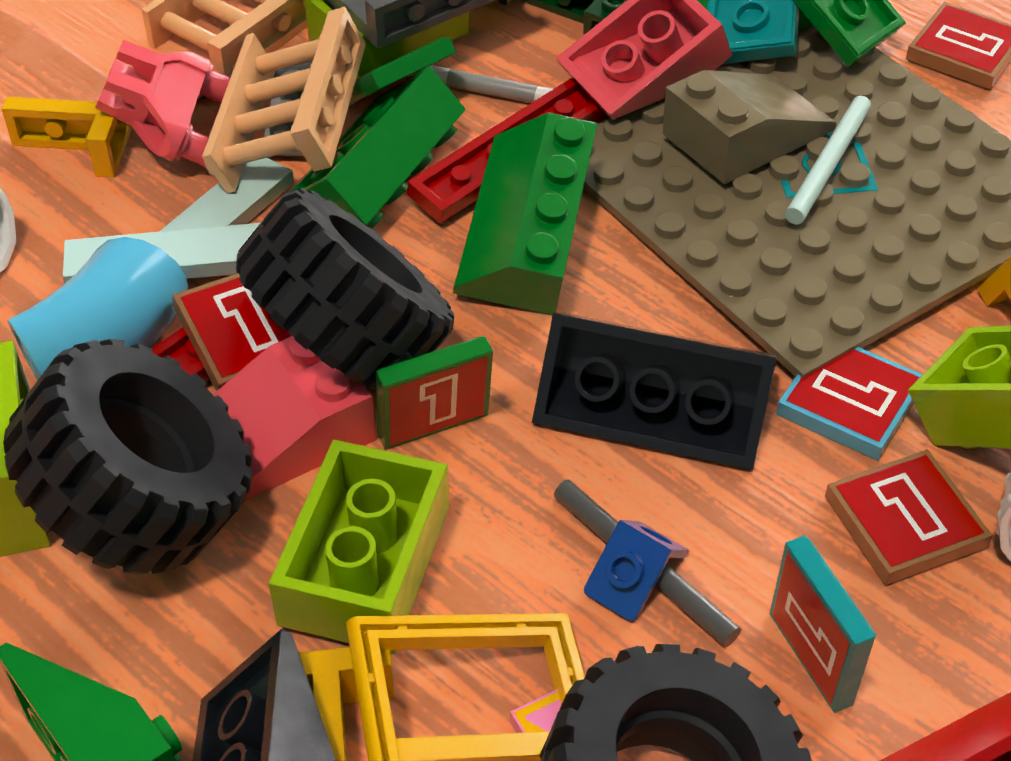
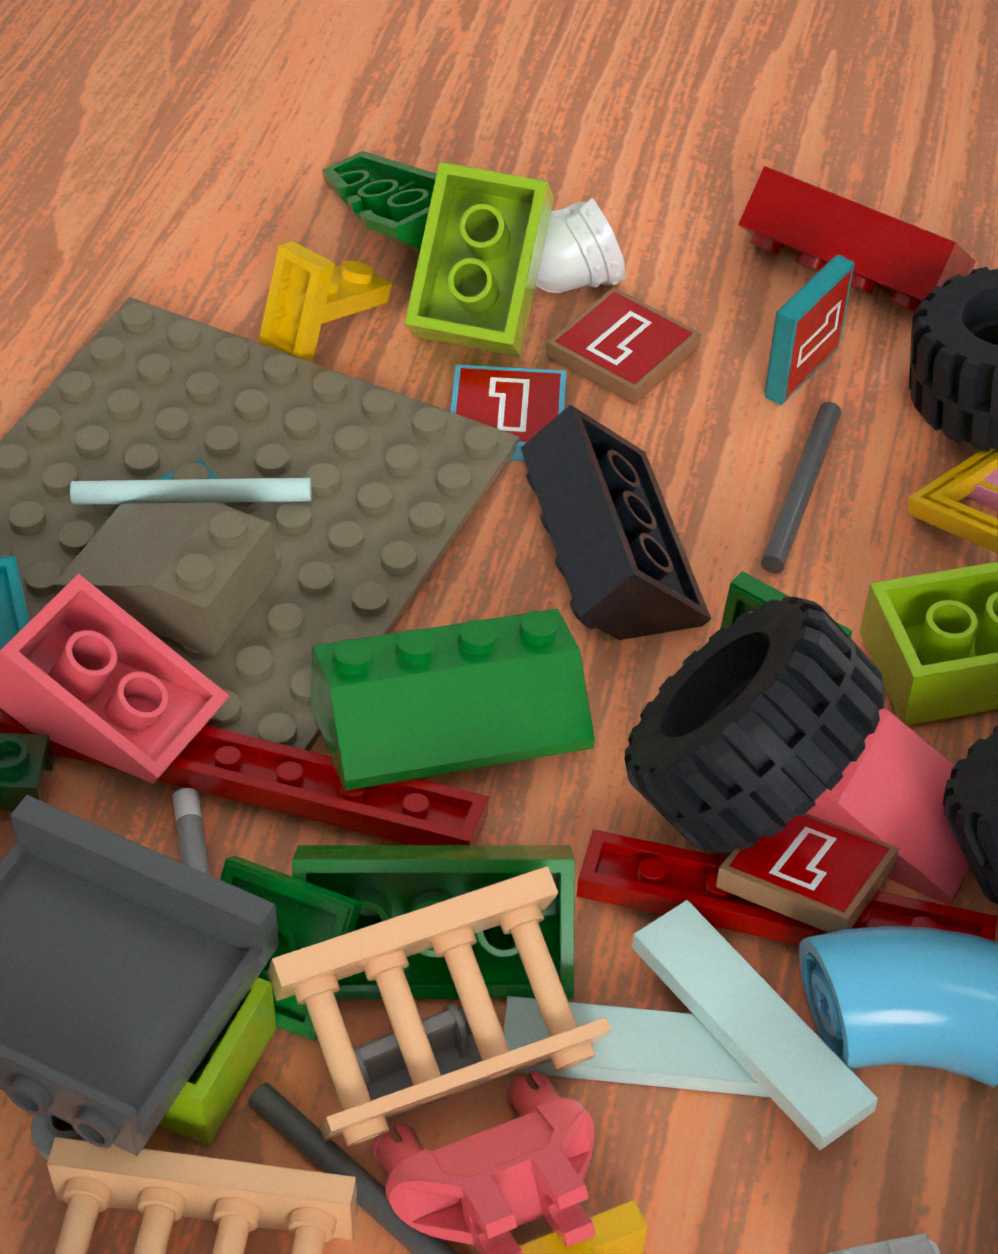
camera: 120 degrees left, 0 degrees up
blue bracket [584,520,689,621] -> none

